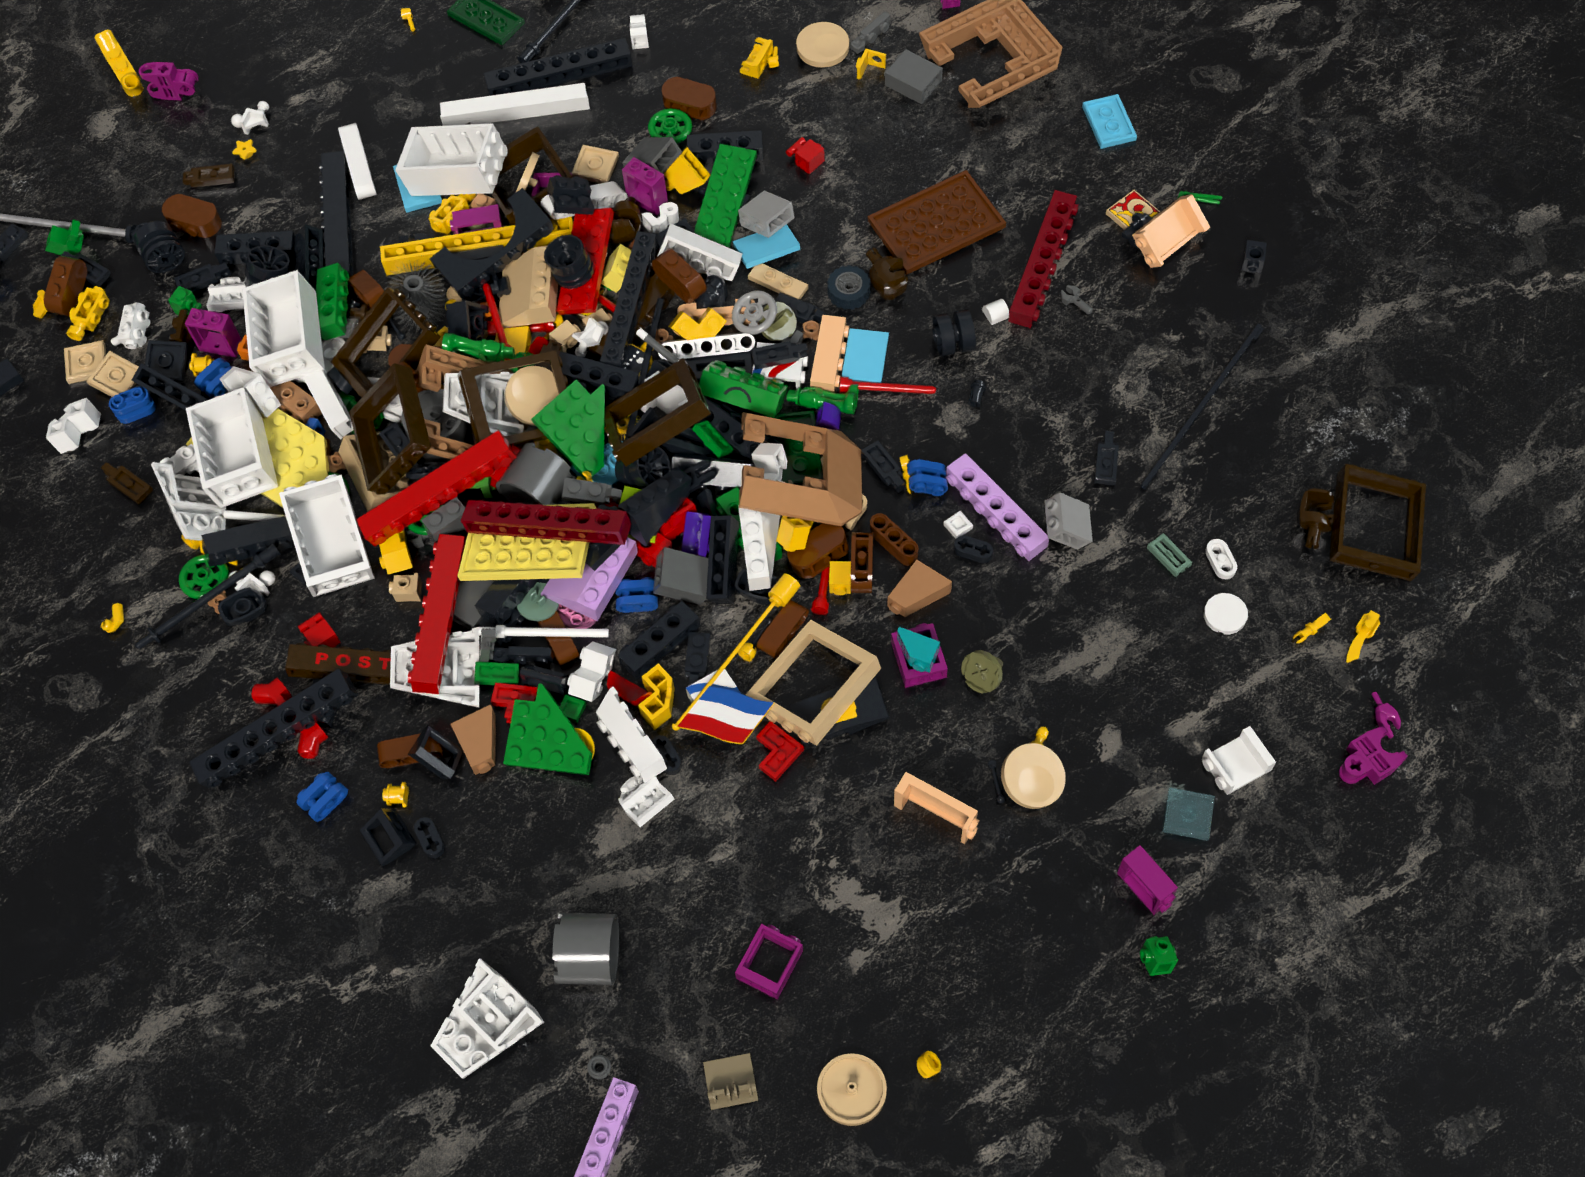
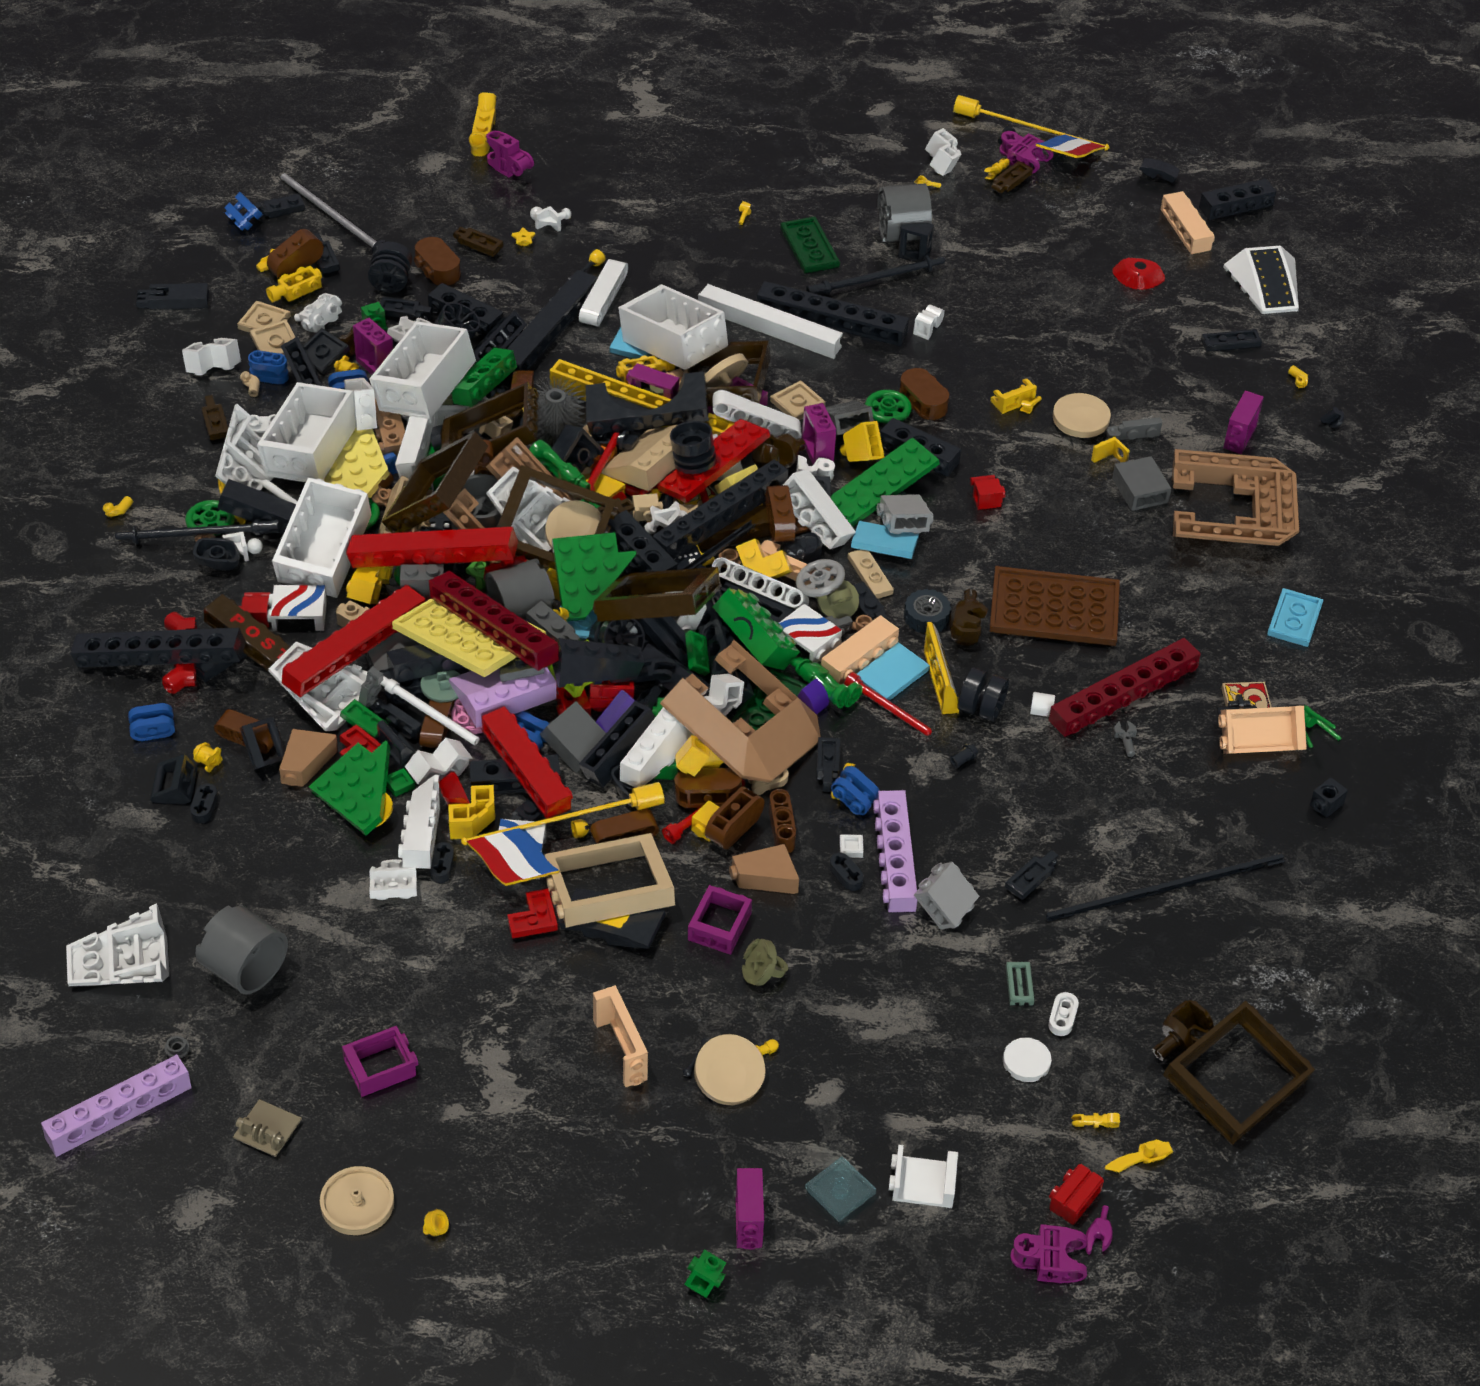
camera: 30 degrees right, 15 degrees down
green brick [45,220,84,255] -> none
black plate [547,175,595,215] -> none
dark grey bar [636,328,680,364] -> none
black hinge [751,341,809,370] -> none
teal slope [897,627,940,673] -> none
none -> tan arm [240,371,260,397]
none -> panel [267,585,327,631]
none -> red brick [481,706,573,819]
none -> yellow hinge [580,249,606,272]
none -> yellow slope [924,622,959,714]
none -> red brick [1049,1164,1104,1225]

